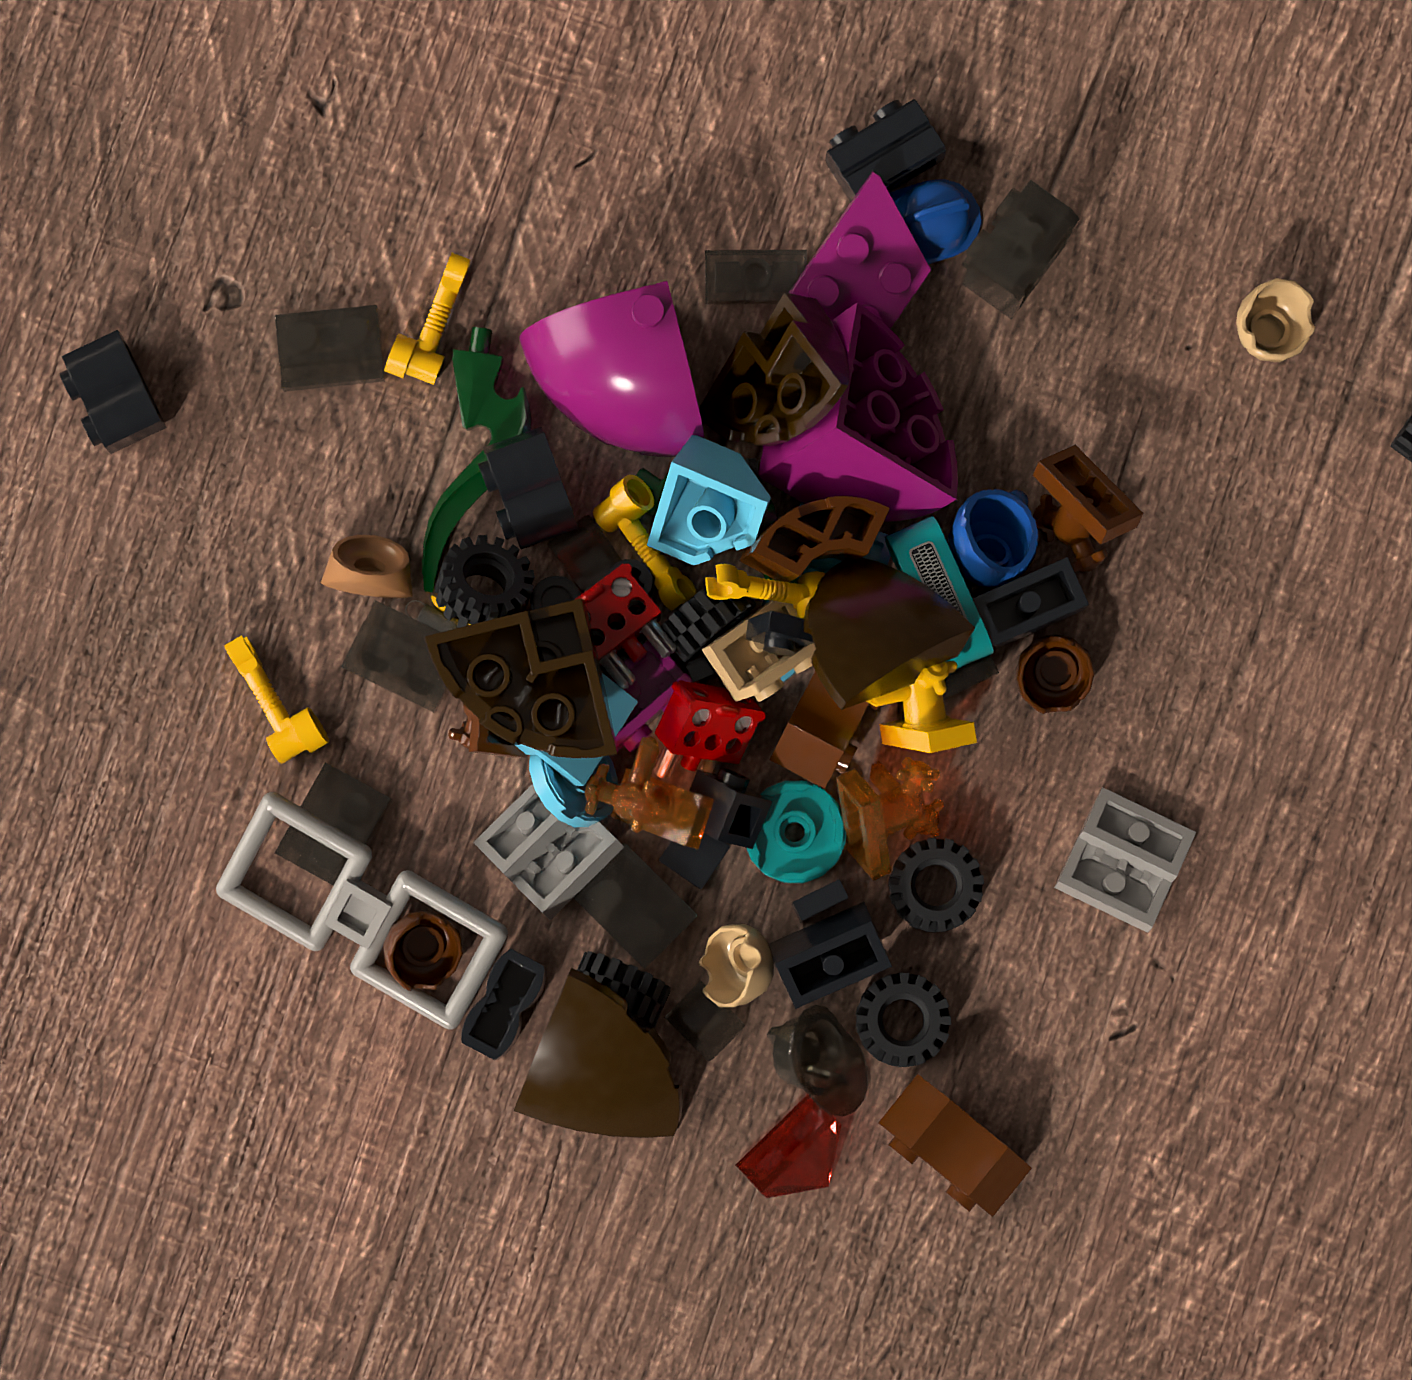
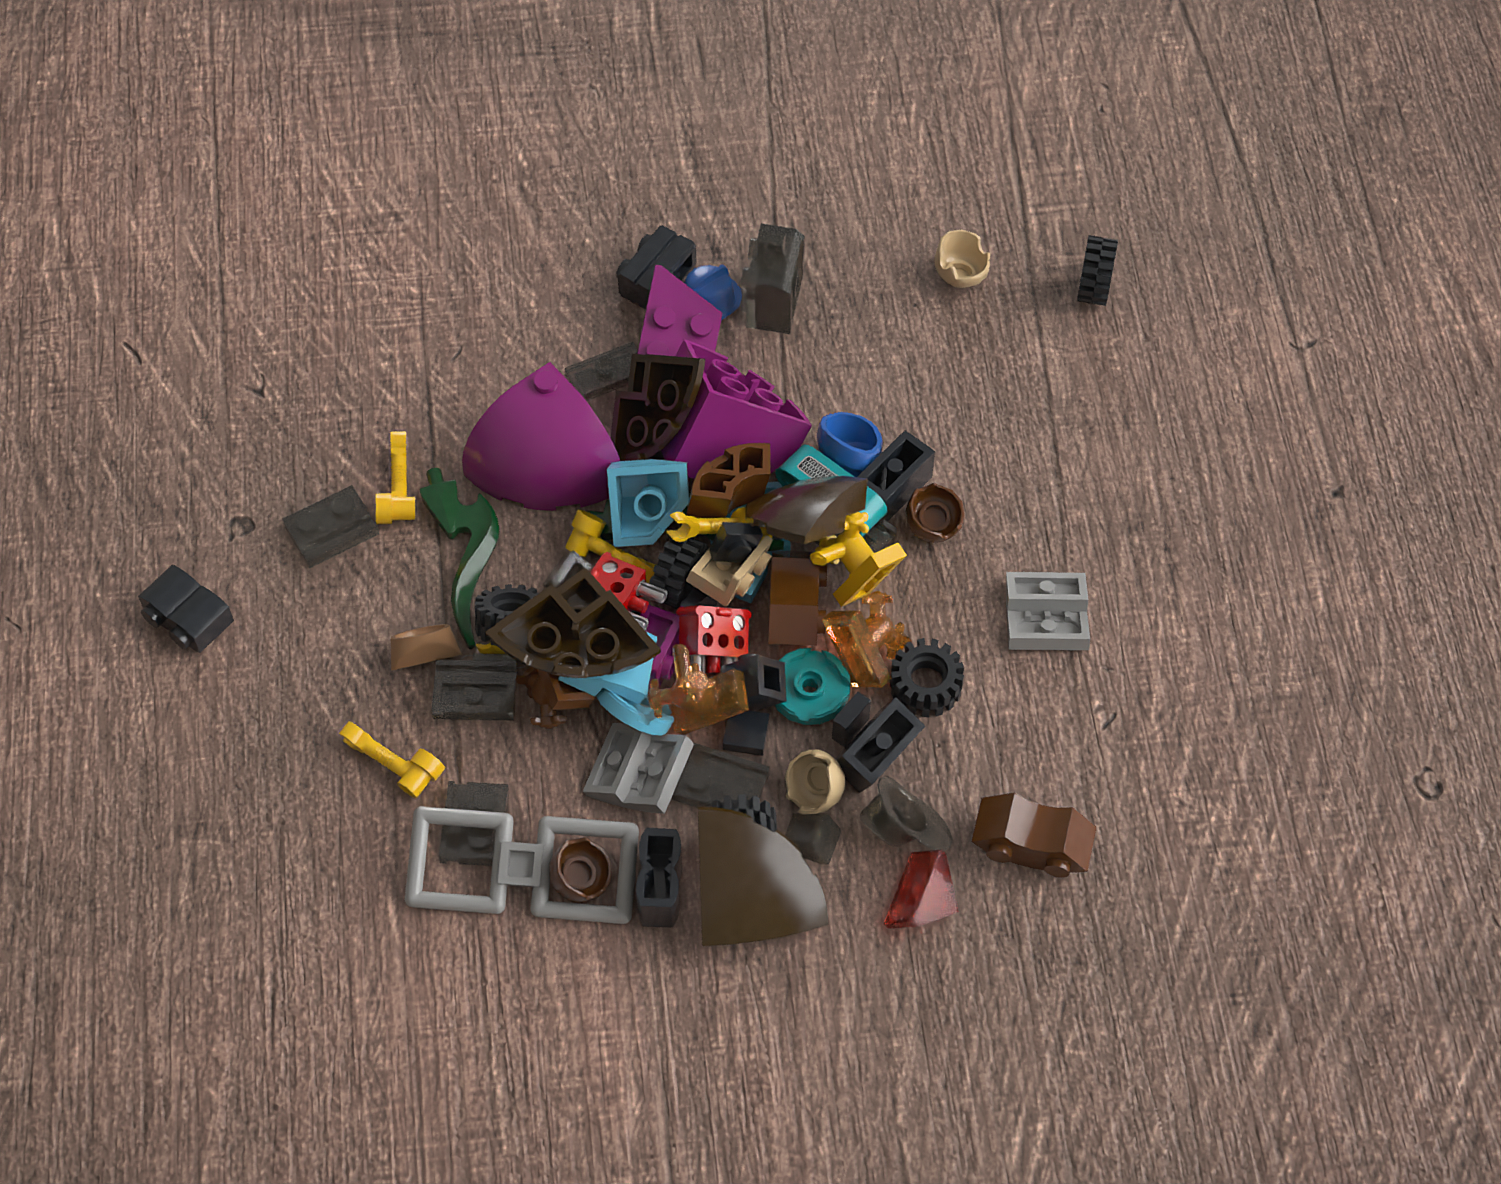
camera: 25 degrees left, 25 degrees down
black brick [478,427,579,549] -> none
black tyre [855,973,951,1067] -> none
reddish brown piece [1033,444,1144,573] -> none

